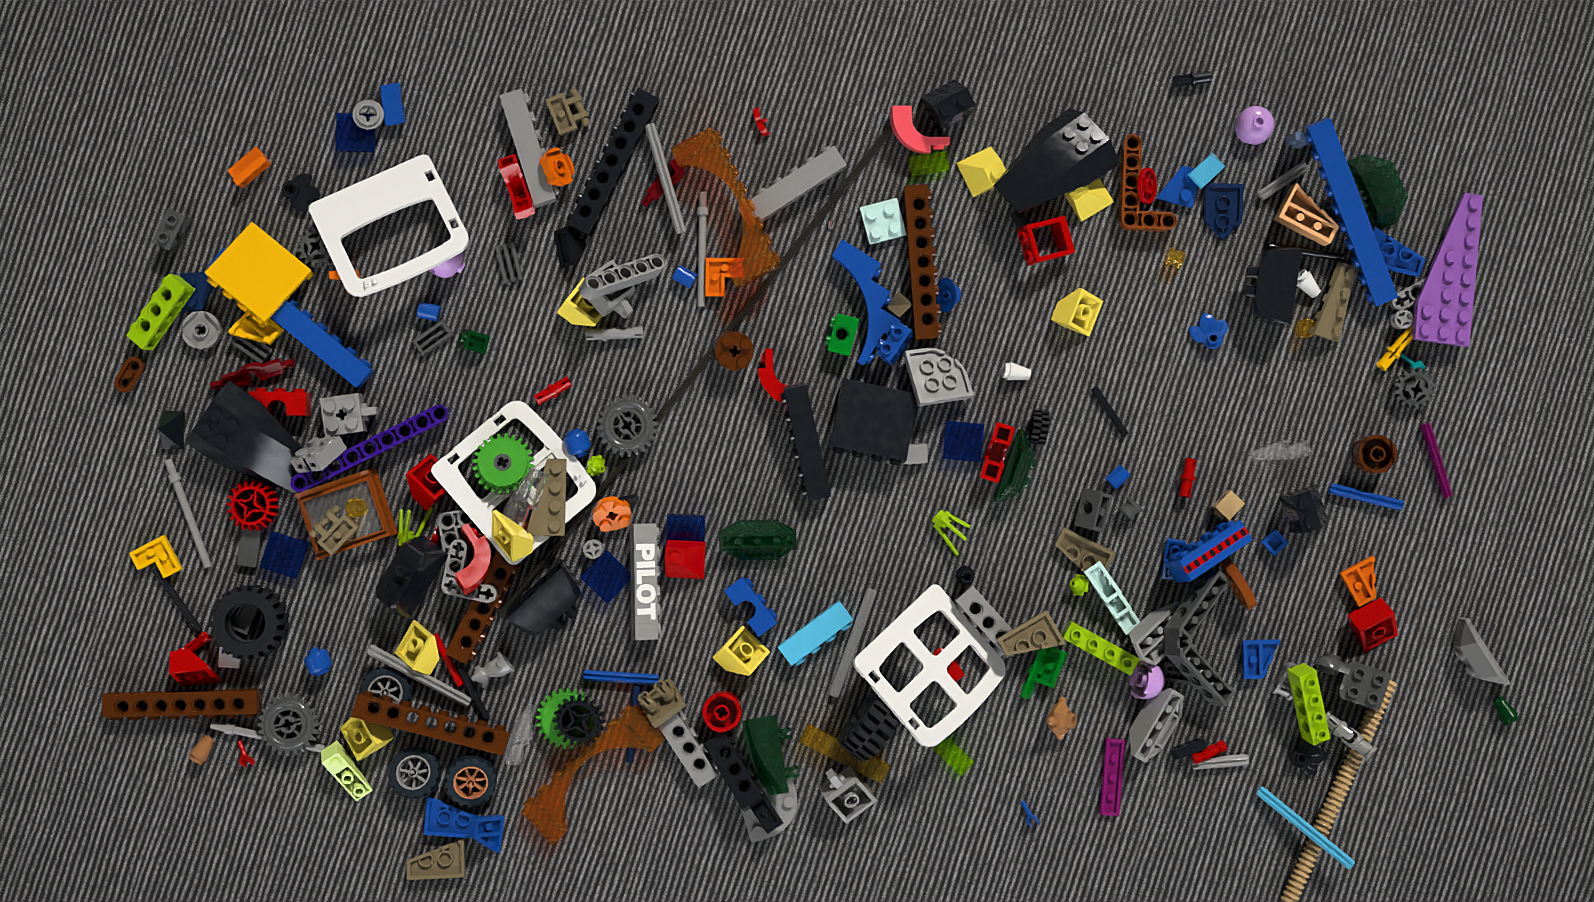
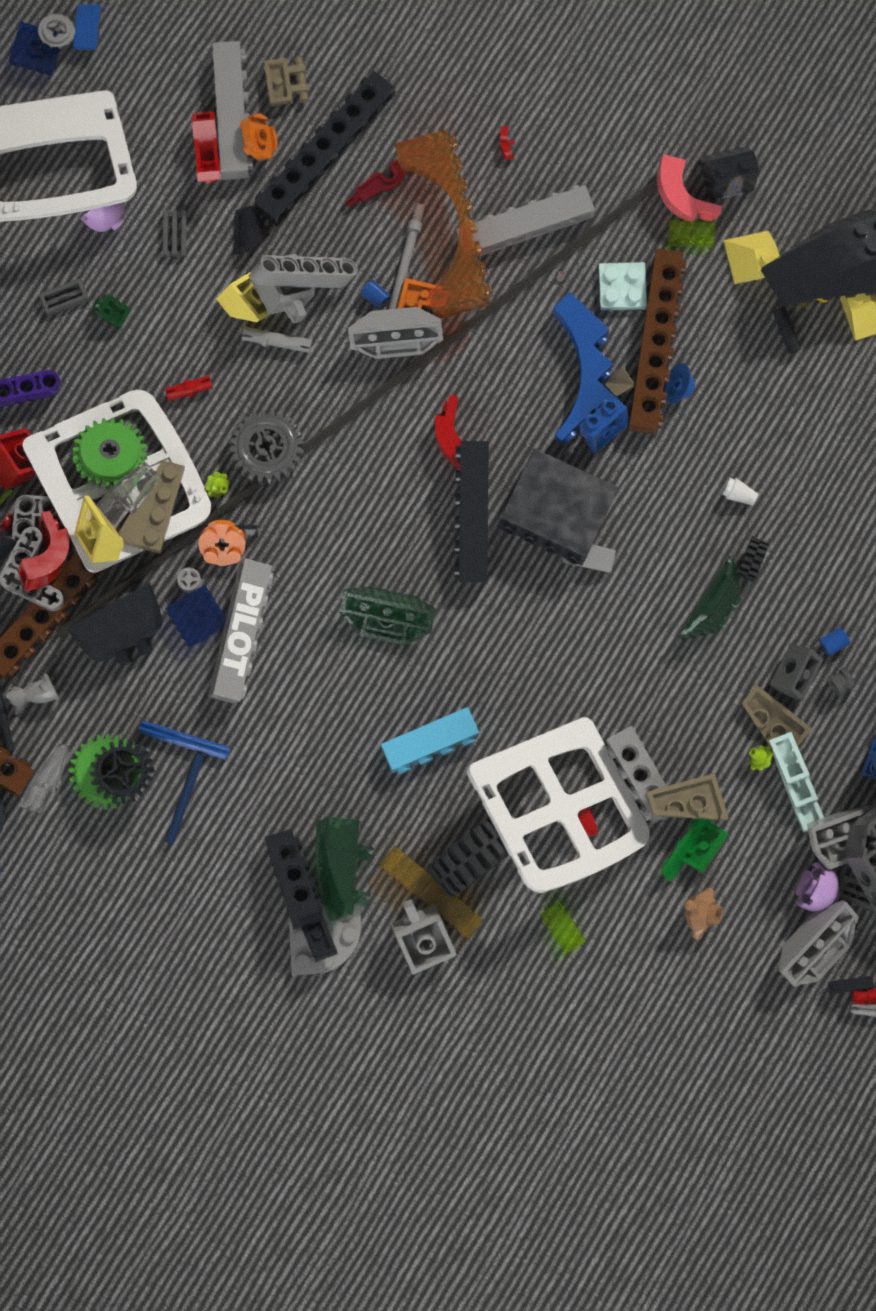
camera: 10 degrees right, 10 degrees down
blue piece [417,302,441,322] -> none
clear orange arch [521,704,666,845] -> none
blue head [563,428,591,458] -> none
dark tan plate [638,677,687,728] -> none
light grey axle [645,123,686,234] -> none
light grey brick [658,711,719,788] -> none
red slope [665,540,706,579] -> none
clear blue plate [666,513,706,543] -> none
red brick [702,691,742,732] -> none
reddish brown brick [712,330,754,371] -> none
light yellow slope [712,626,770,676] -> none
blue arch [724,576,778,637] -> none
green brick [825,313,859,357] -> none
light grey axle [829,588,877,698] -> none
light grey plate [903,348,974,407] -> none
lime plant [931,509,971,556] -> none
clear blue plate [942,420,985,462] -> none
black pin [955,566,975,585] -> none
red arch [978,422,1015,483] -> none
red window [1017,216,1075,266] -> none
blue hand [1020,800,1040,828] -> none
light yellow slope [1051,288,1103,336] -> none
lime brick [1061,620,1140,676] -> none
black bar [1091,386,1129,437] -> none
magenta tile [1099,737,1126,816] -> none
none -> light grey wedge [348,307,443,359]

